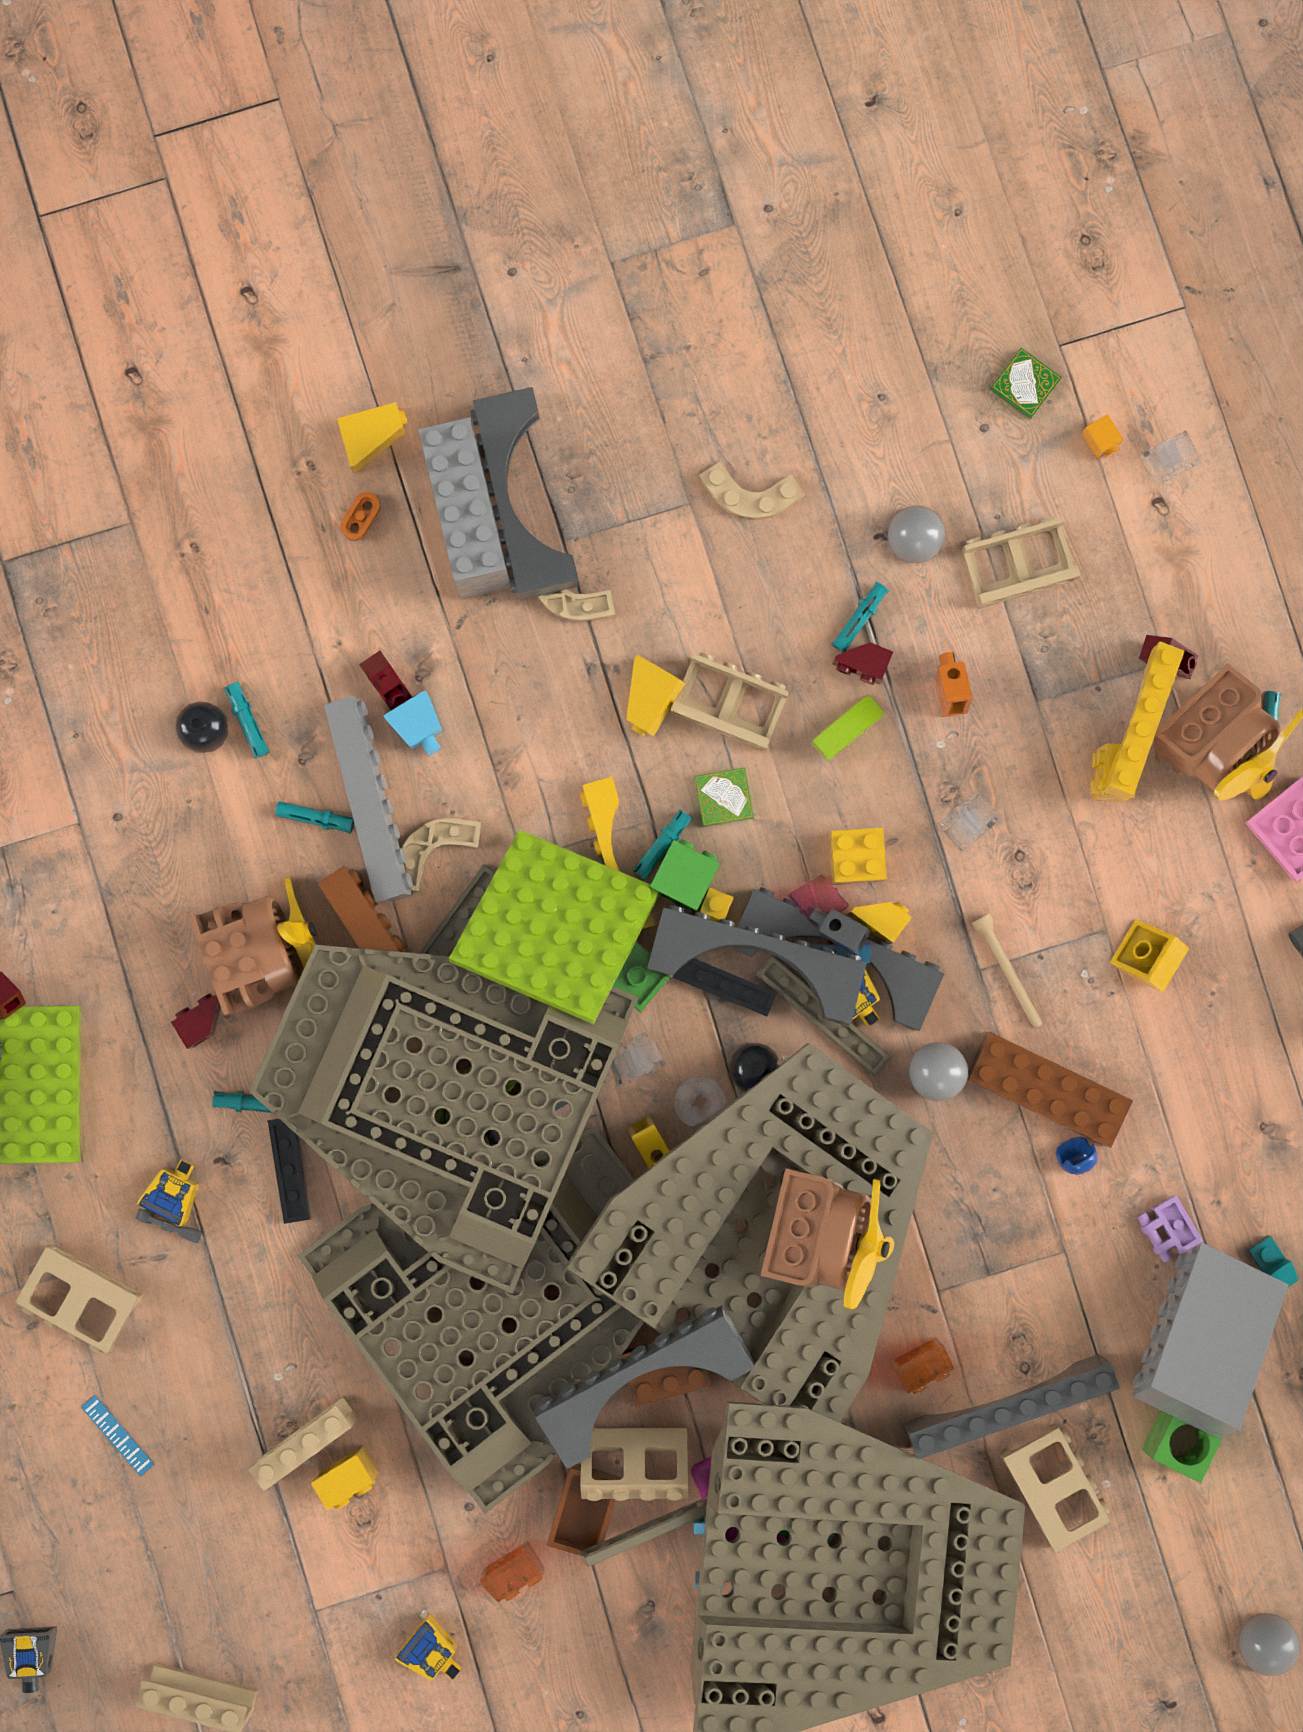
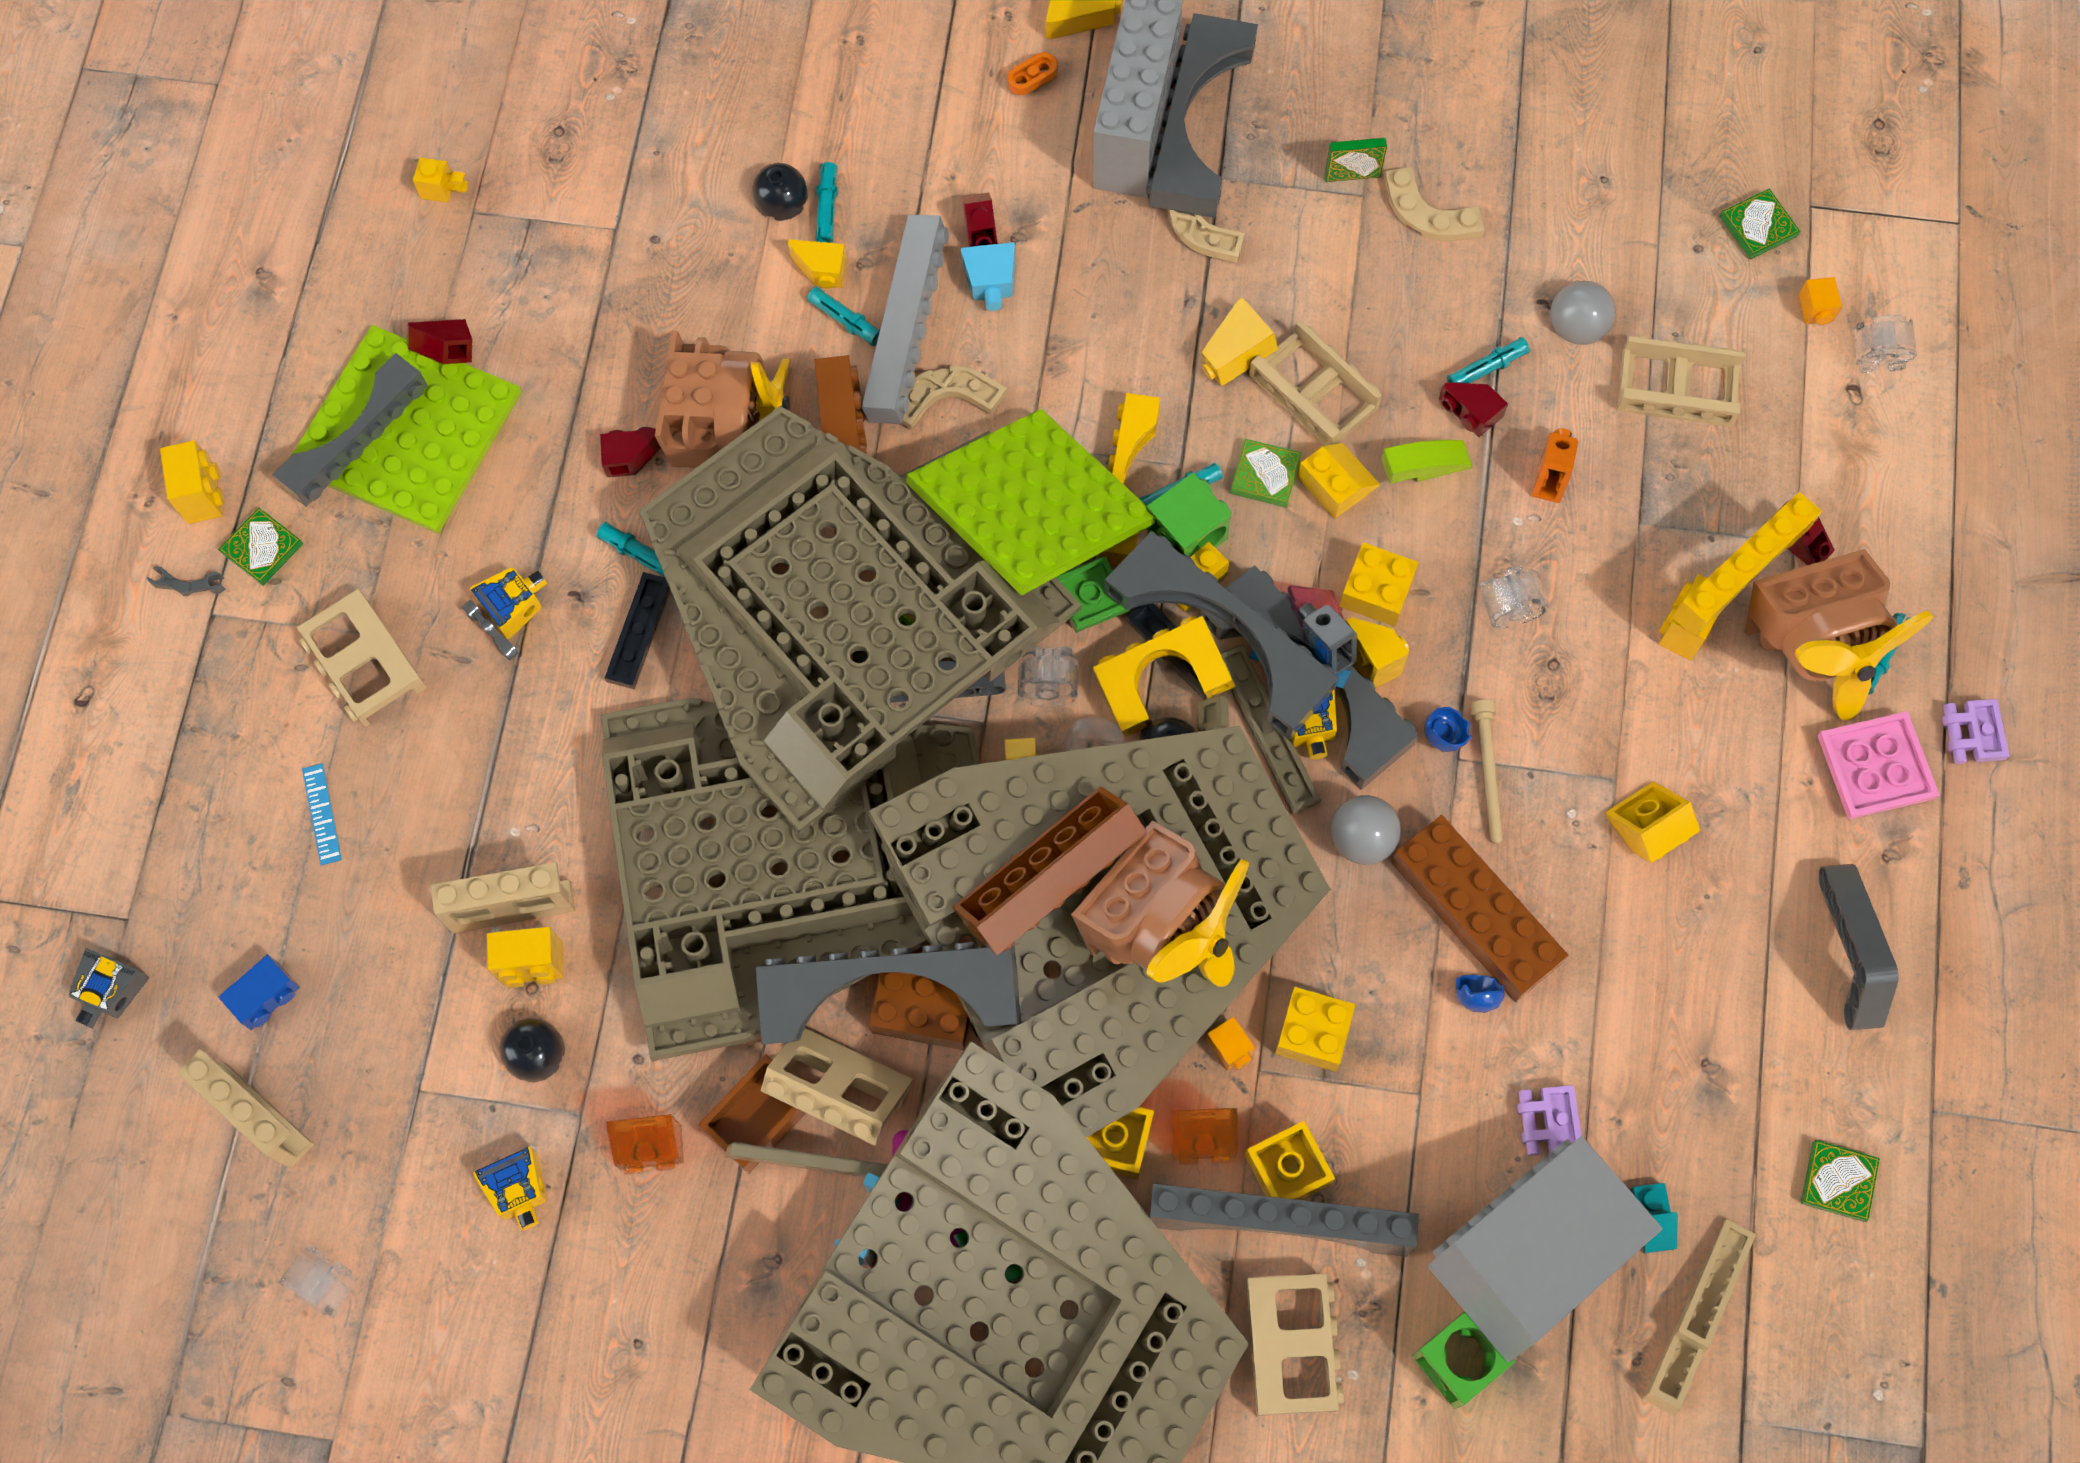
camera: 30 degrees right, 15 degrees down
none -> blue brick [218,954,300,1030]
none -> black cylinder [499,1018,565,1083]
none -> yellow slope [788,239,847,289]
none -> dark orange brick [953,786,1147,955]
none -> yellow brick [1086,1107,1154,1180]
none -> yellow arch [1093,616,1235,737]
none -> dark tan plate [1197,695,1229,731]
none -> light orange brick [1206,1016,1255,1071]
none -> yellow brick [1245,1120,1335,1200]
none -> yellow brick [1275,987,1356,1072]
none -> yellow slope [1297,443,1380,519]
none -> tile [1324,138,1387,182]
none -> blue hair [1424,707,1472,752]

